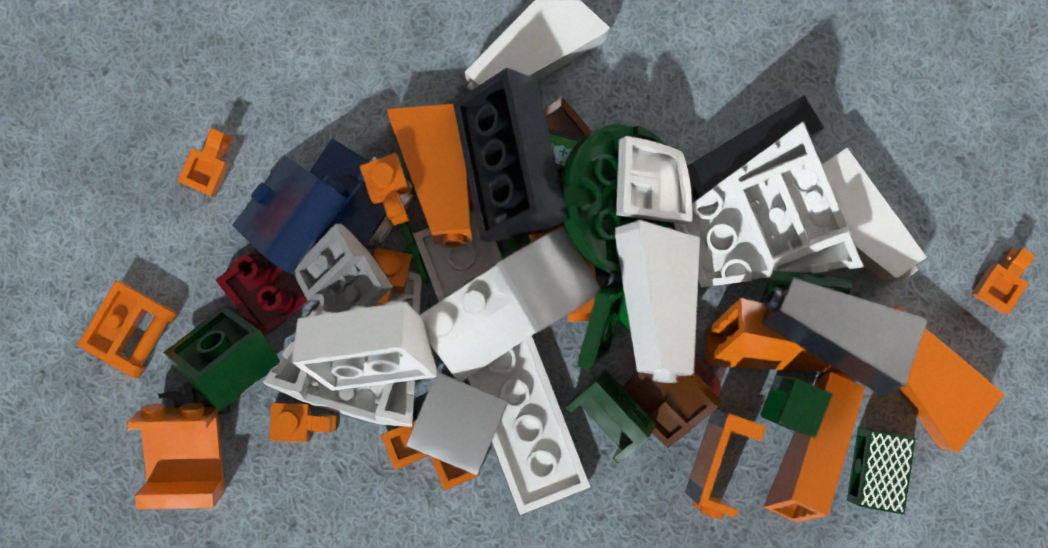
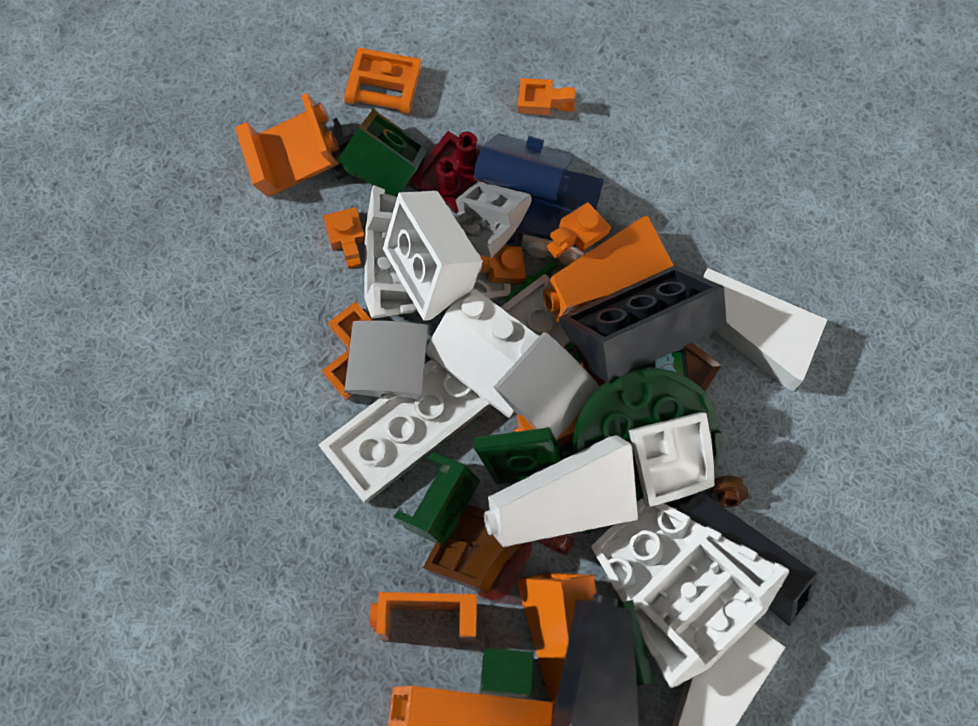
camera: 75 degrees right, 15 degrees down
none -> reddish brown plate [710,476,748,508]

